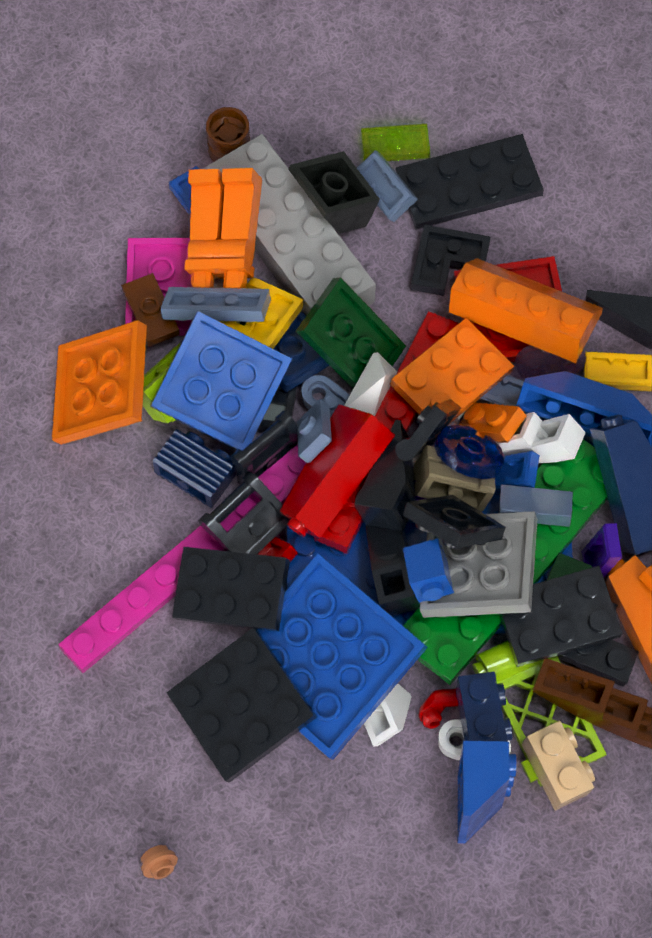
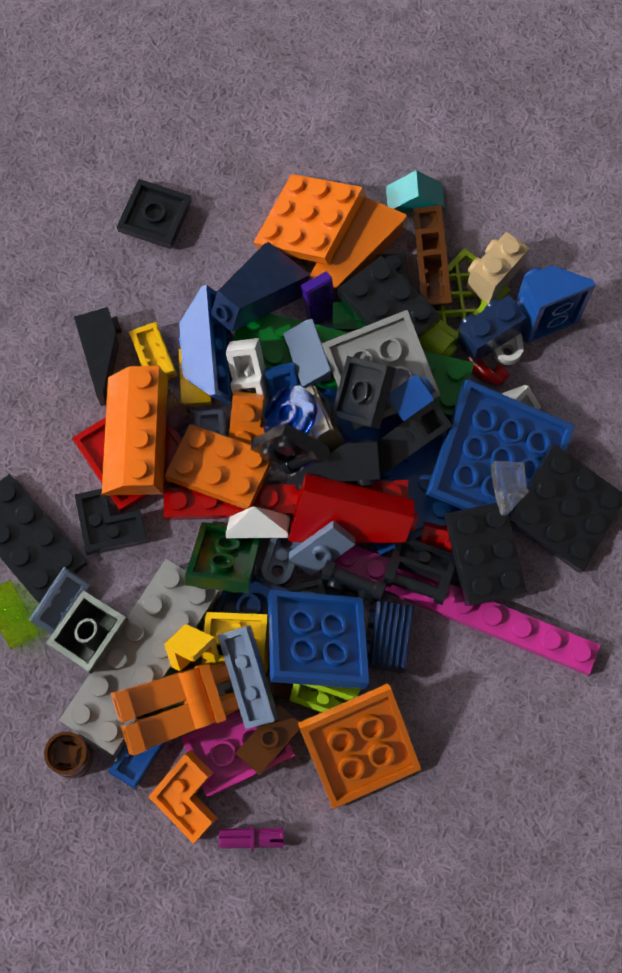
camera: 115 degrees left, 5 degrees up
none -> orange plate [148,750,218,844]
none -> yellow panel [164,624,220,671]
none -> magenta axle [219,824,284,852]
none -> clear slope [491,461,529,516]

